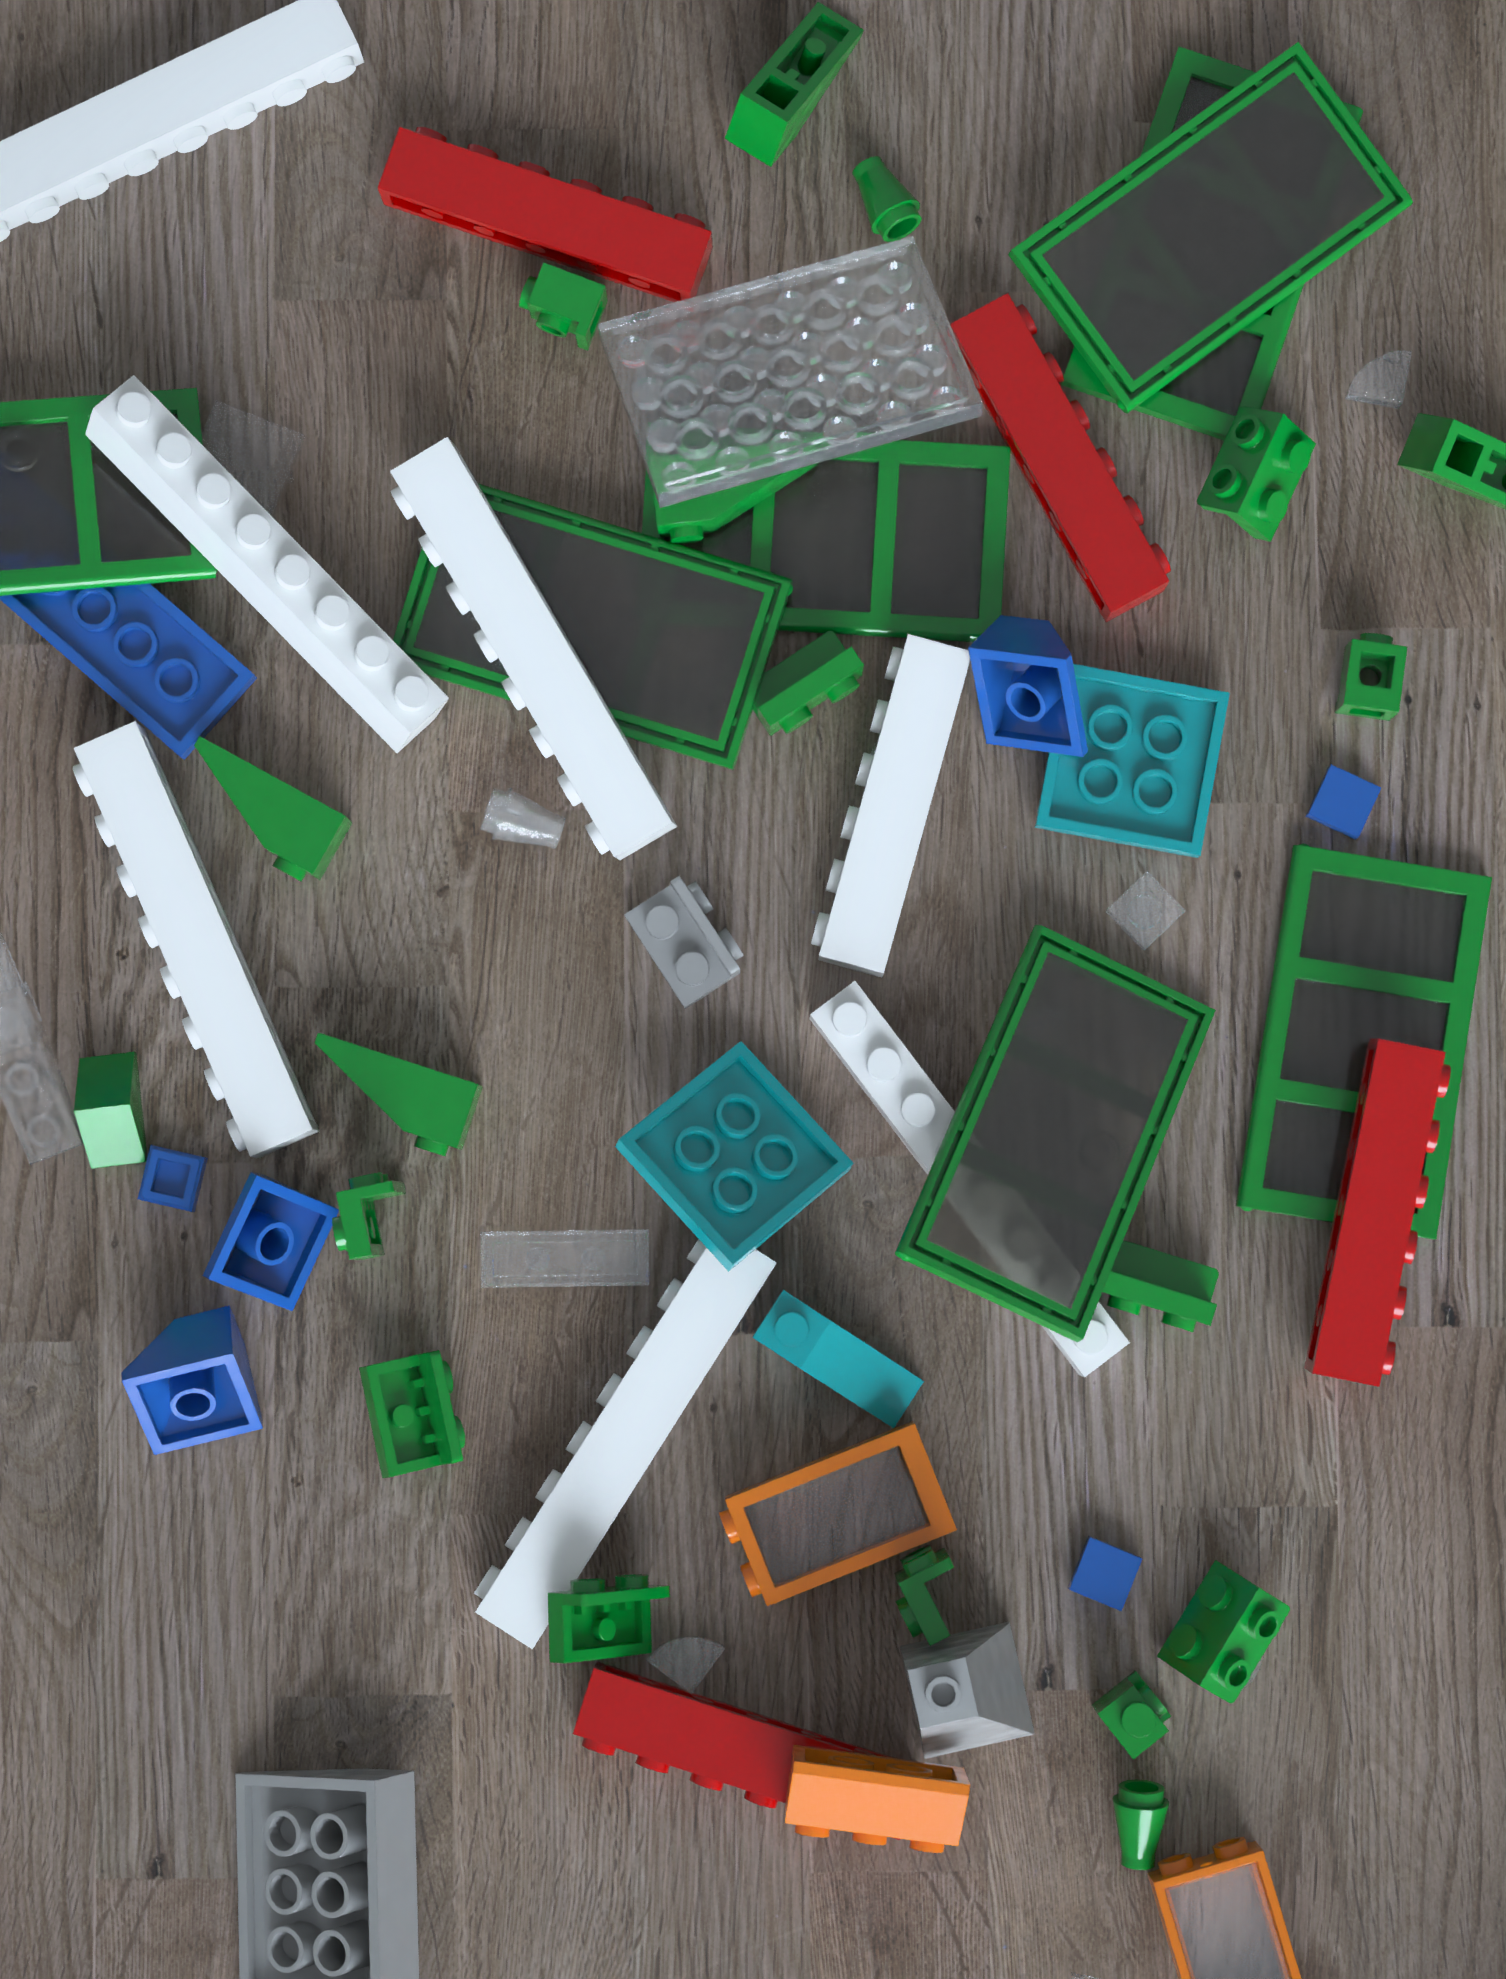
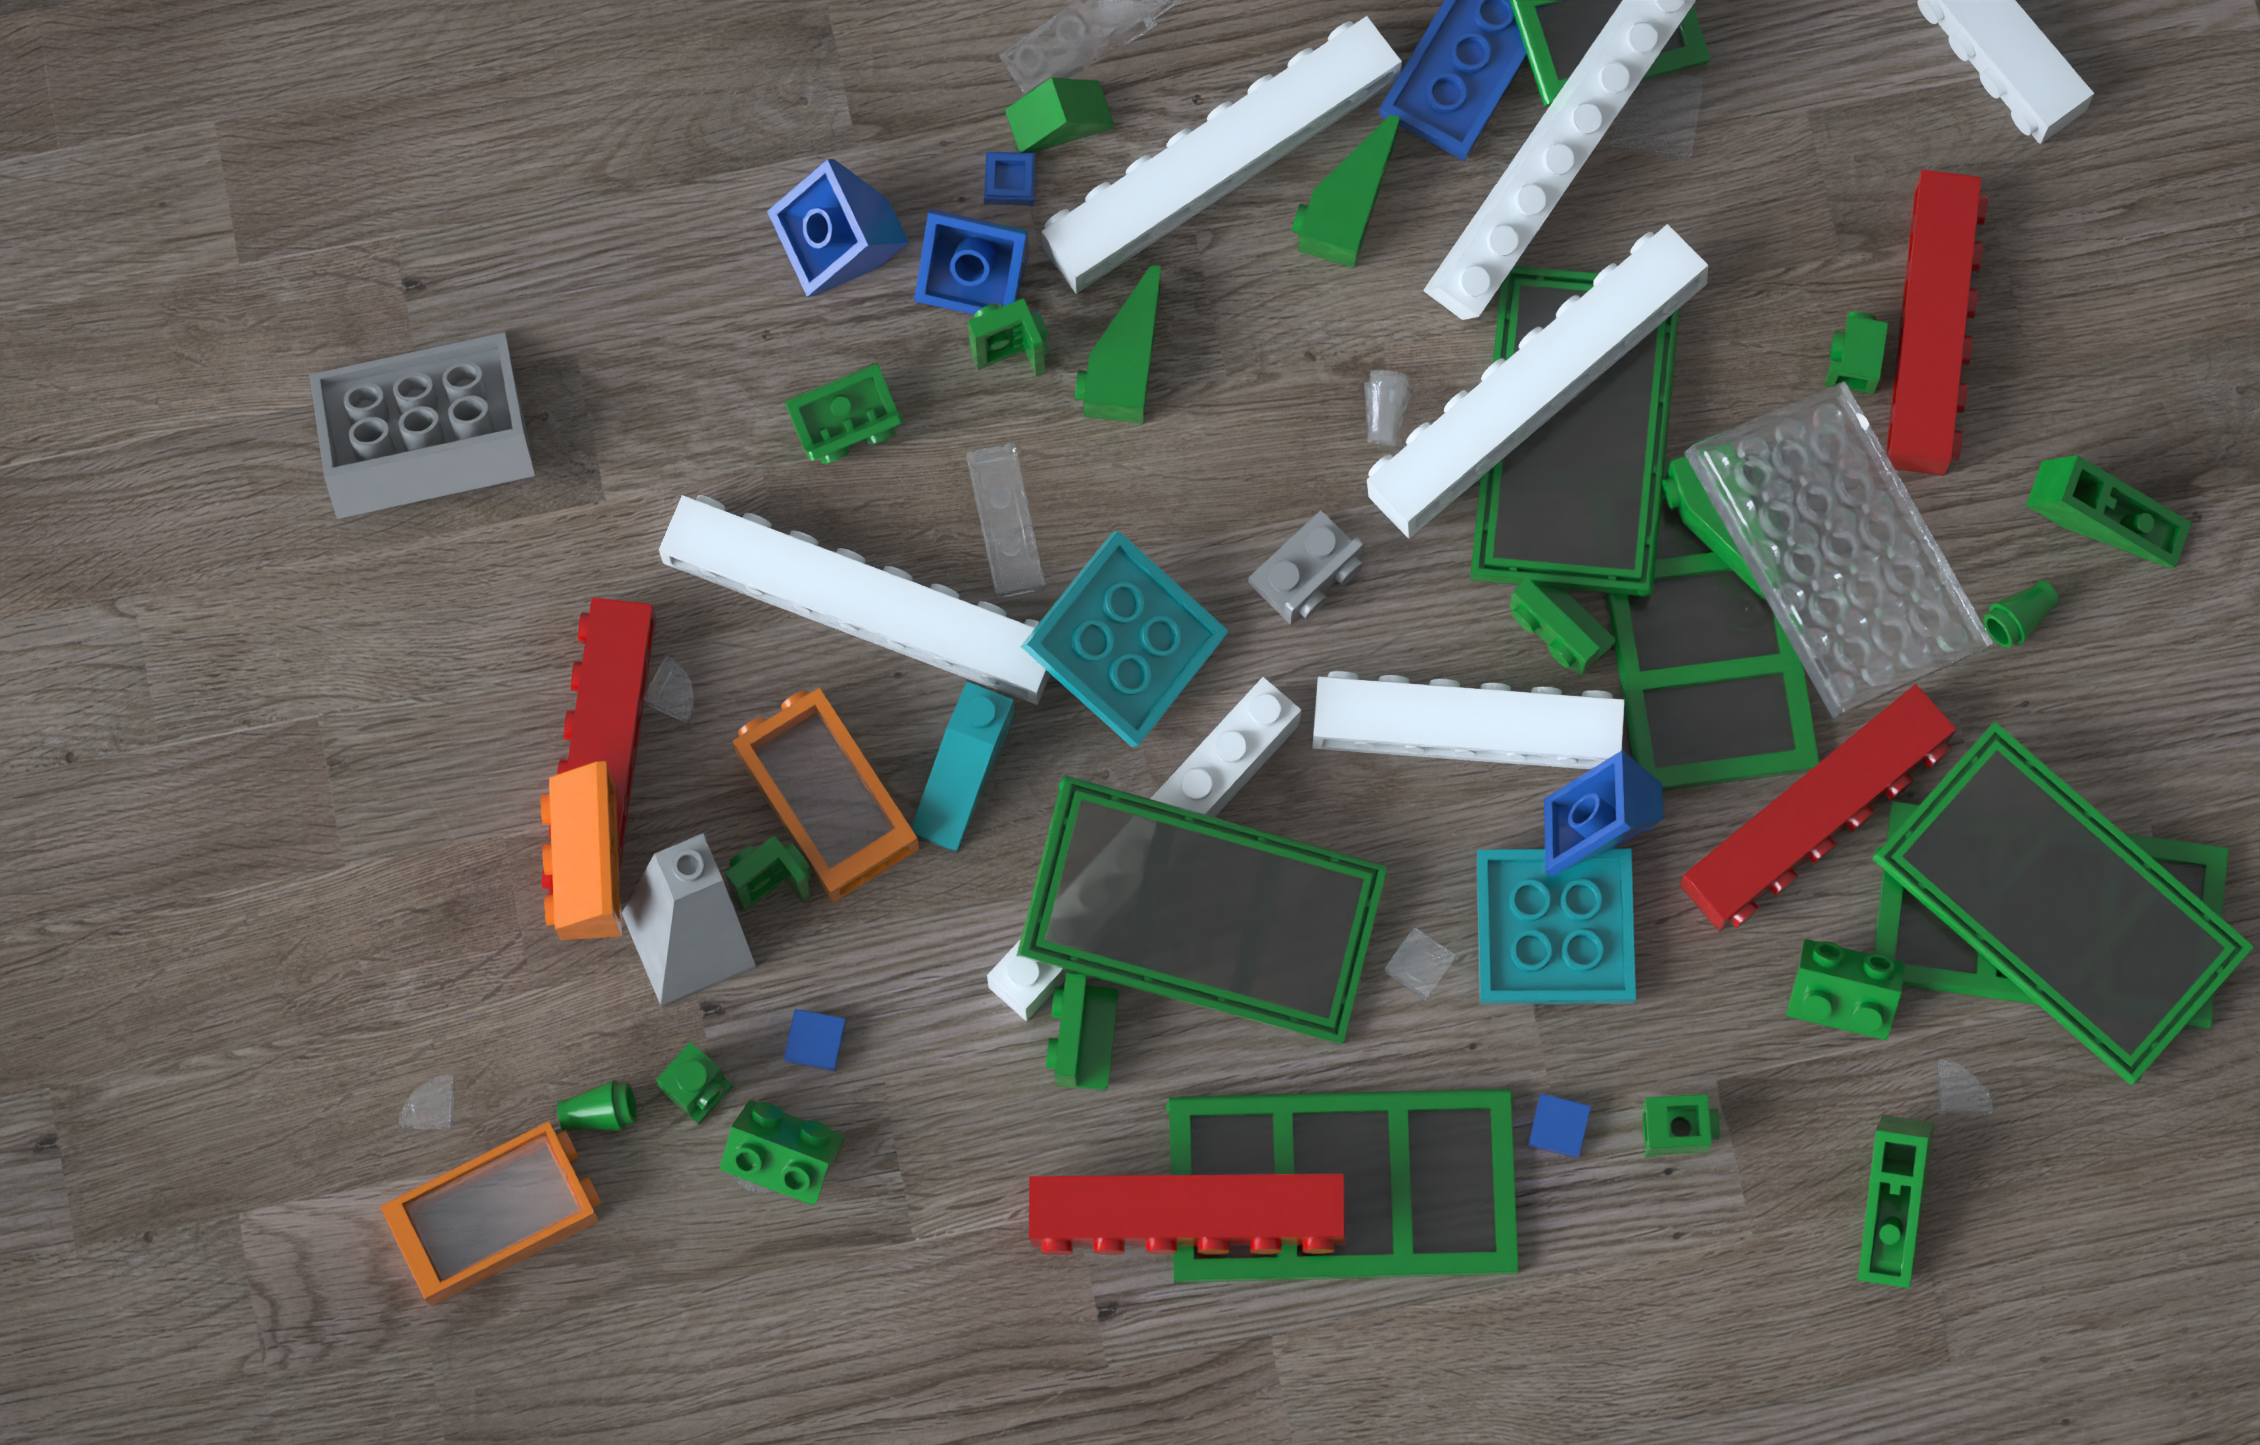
camera: 75 degrees right, 10 degrees down
green bracket [548,1574,670,1663] -> none

